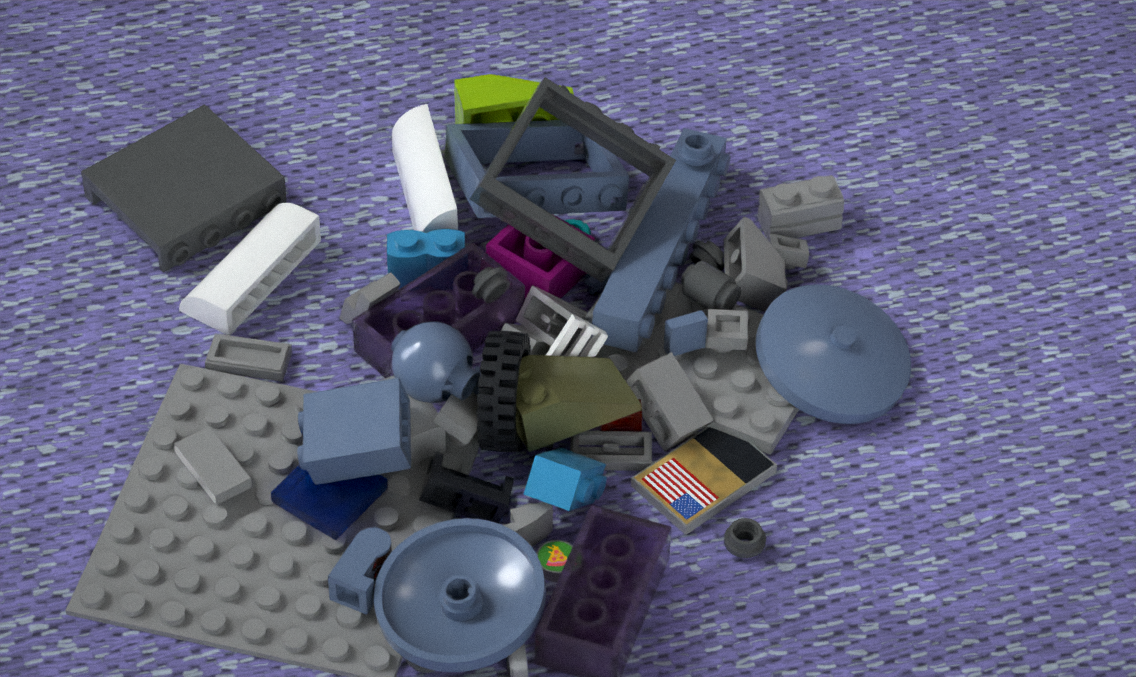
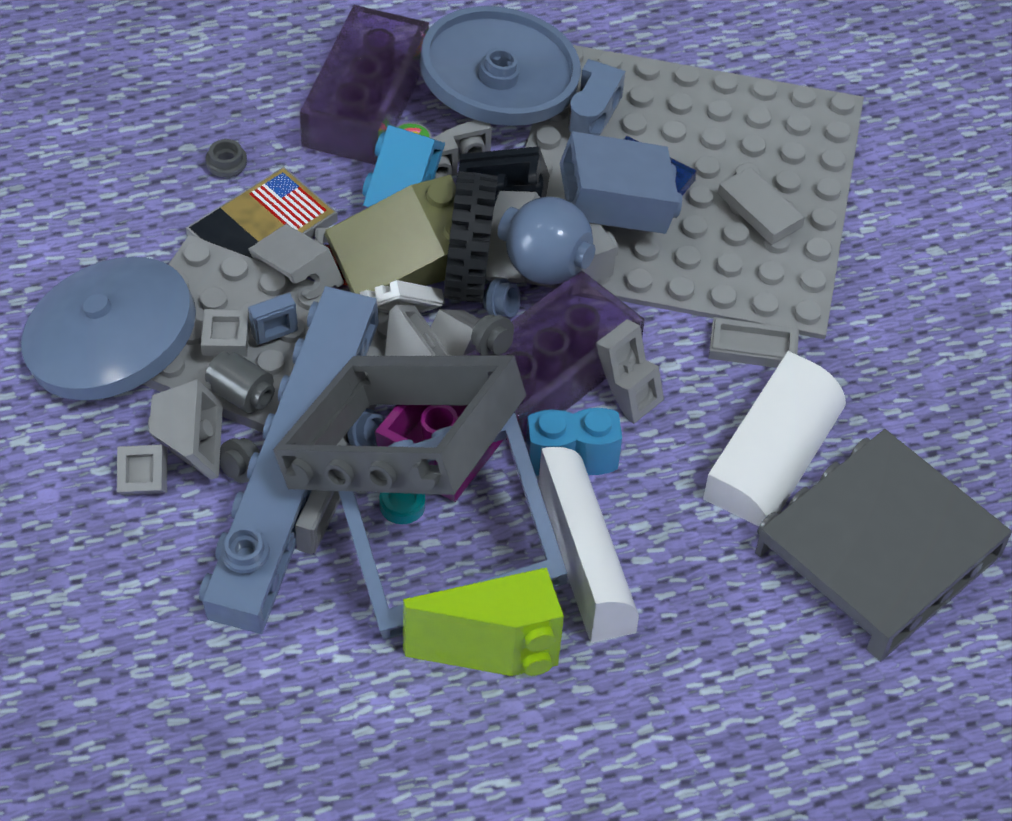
camera: 175 degrees right, 5 degrees up
light grey brick [758,175,844,240] -> none

